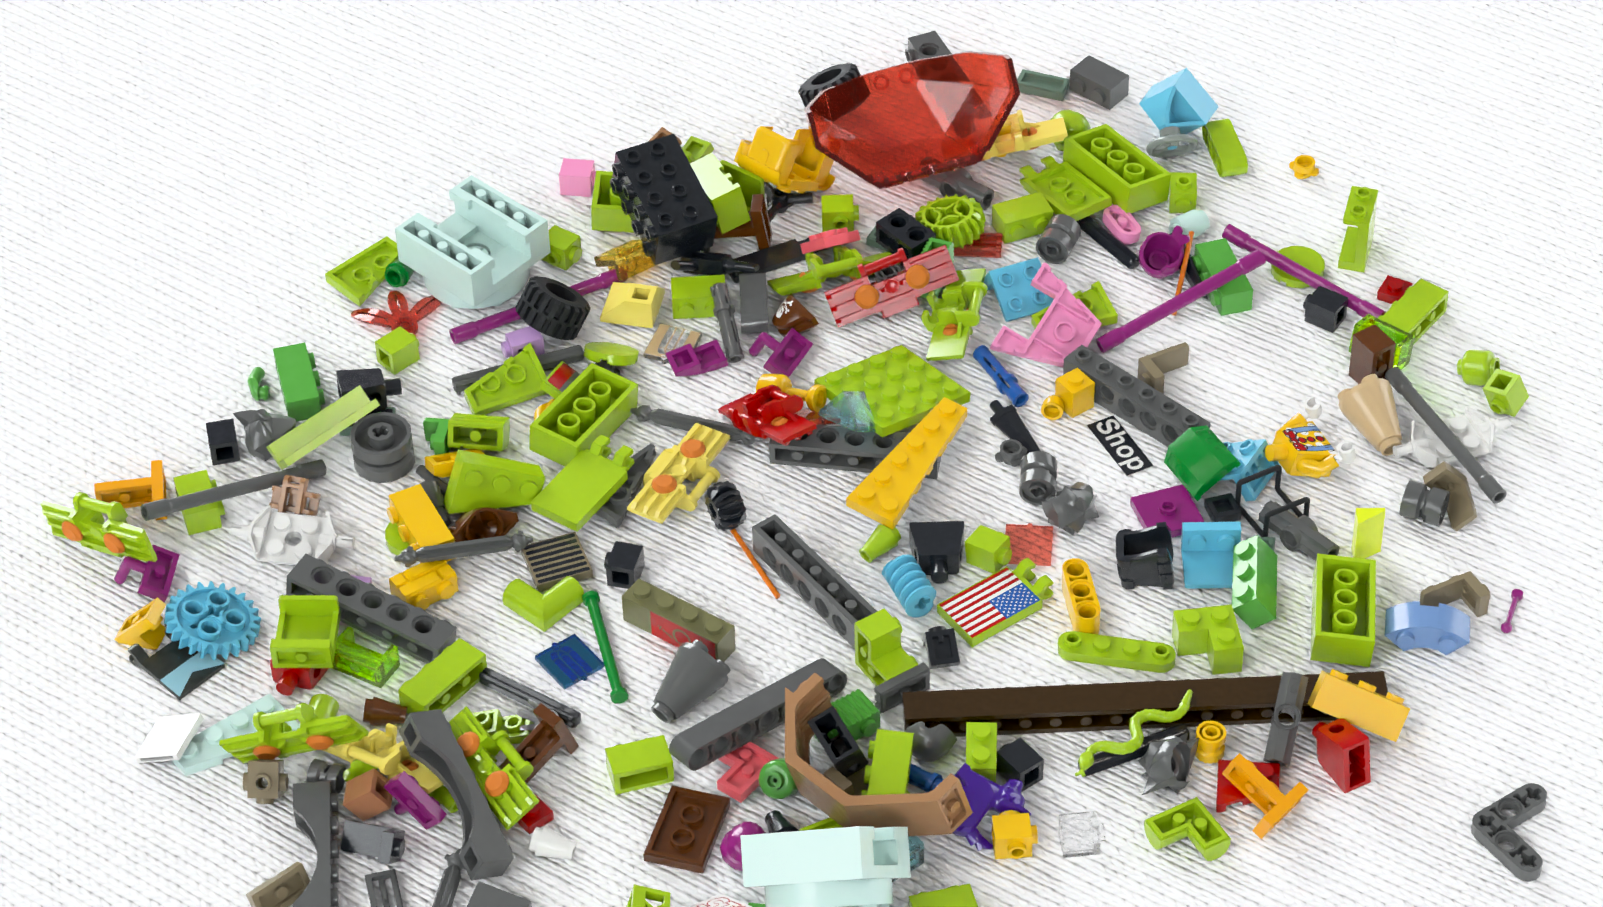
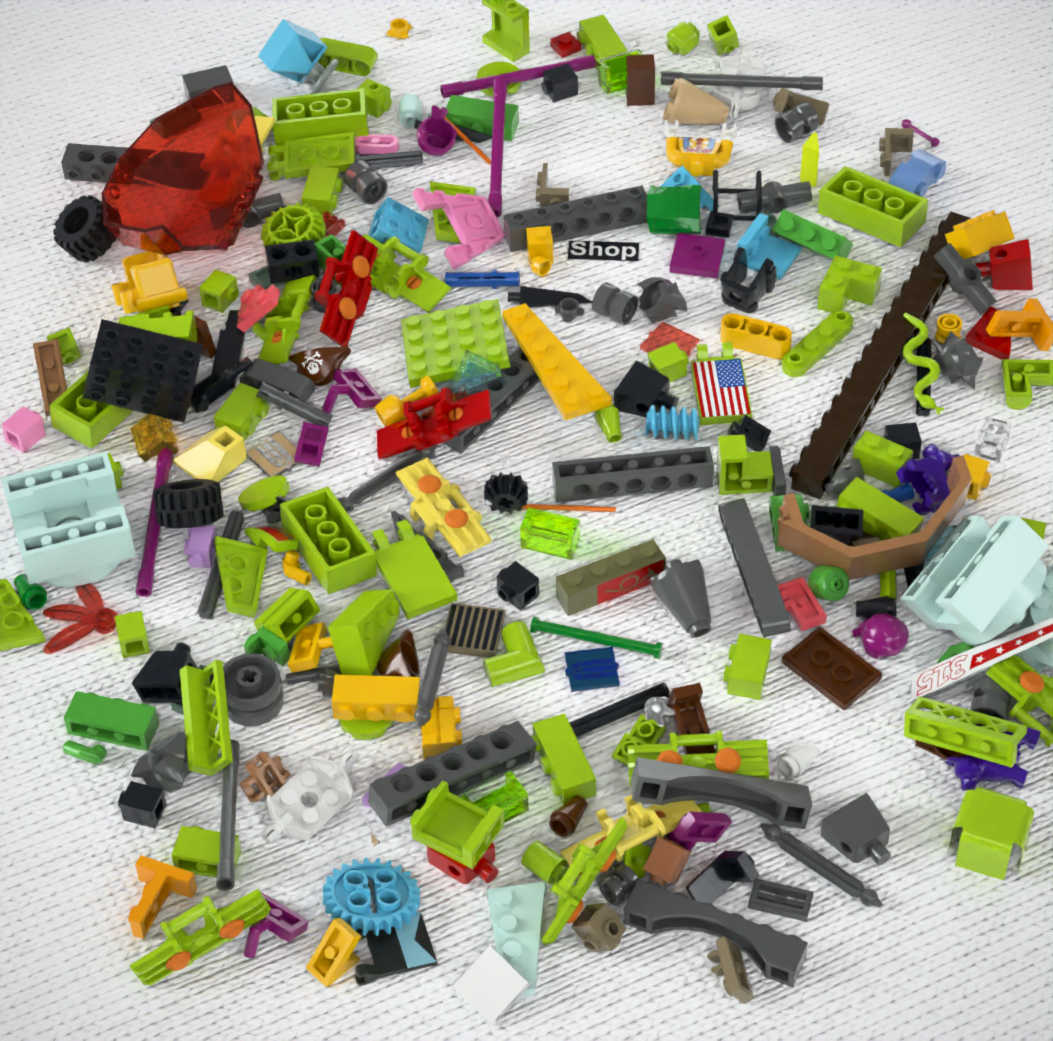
camera: 60 degrees left, 5 degrees up
none -> clear neon green panel [520,508,580,560]

